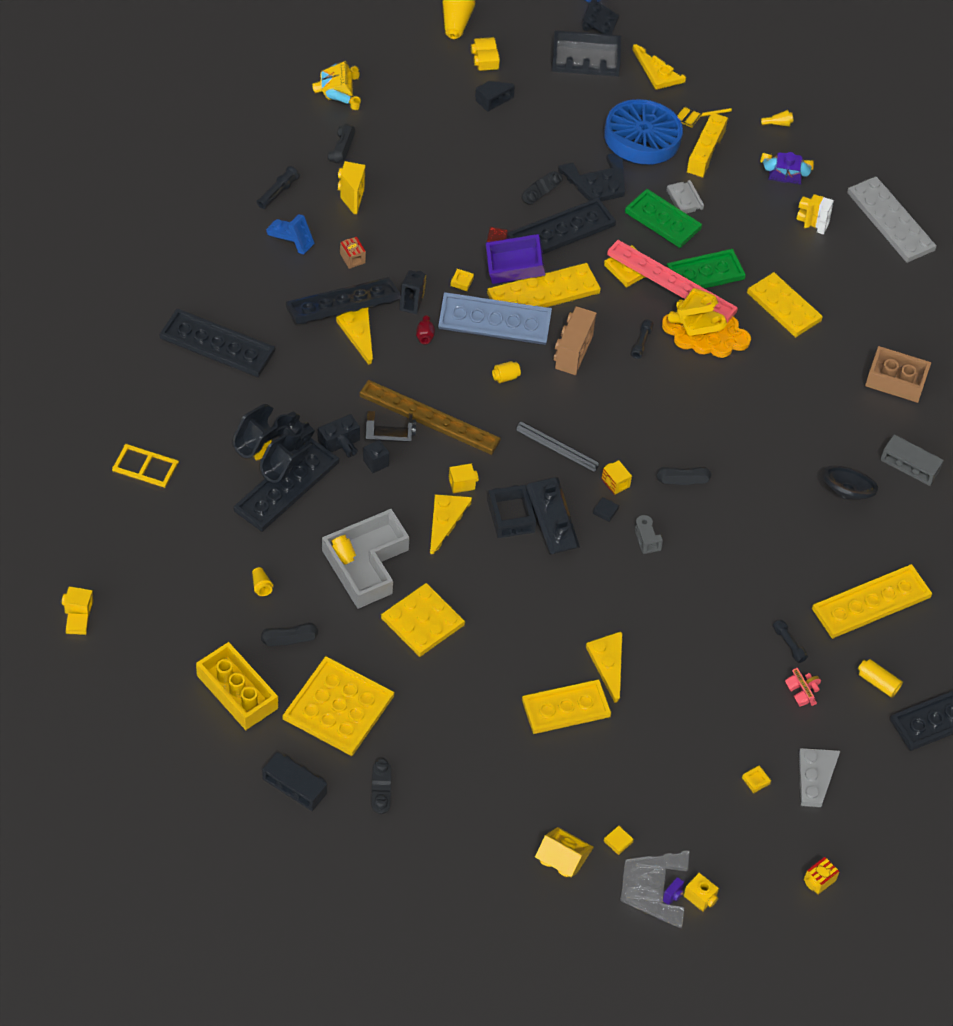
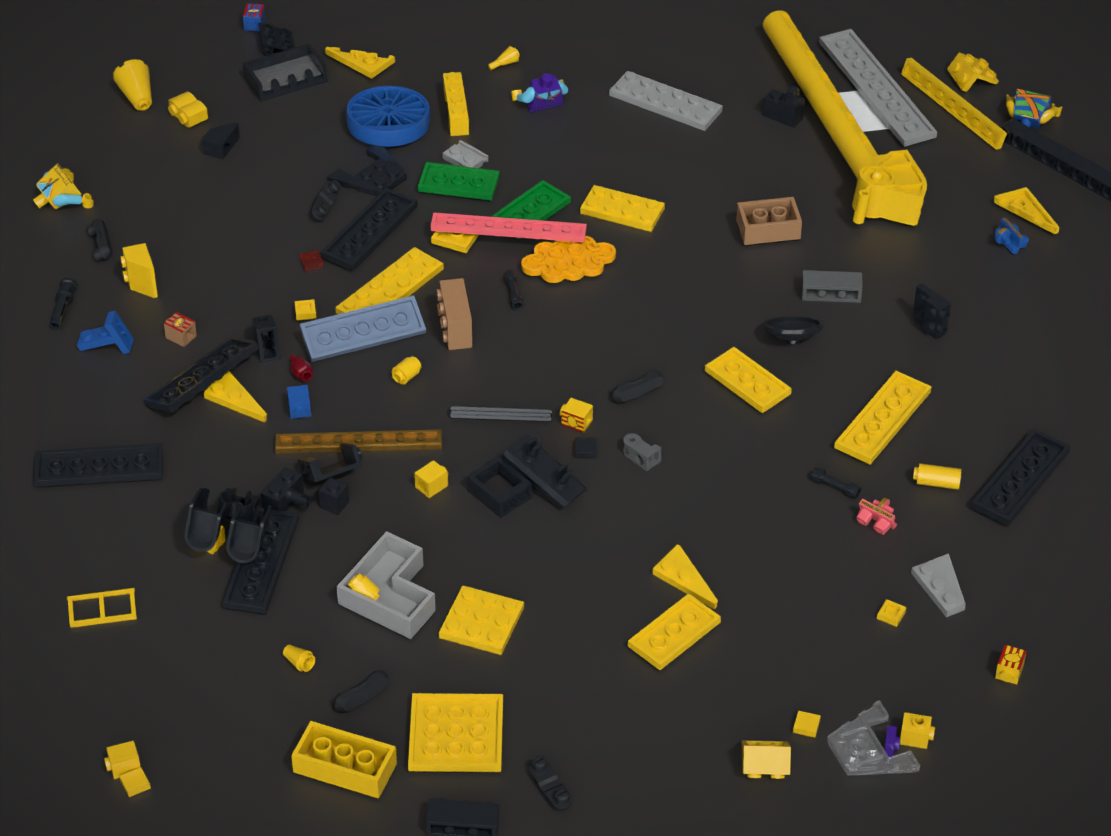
camera: 25 degrees left, 10 degrees down
yellow wing [430,495,472,554] -> none
dark purple piece [486,234,546,284] -> none
yellow piece [668,288,727,336] -> none
piece [676,106,732,127] -> none
hips [797,194,834,235] -> none
none -> blue brick [287,385,311,419]
none -> yellow plate [705,347,792,413]

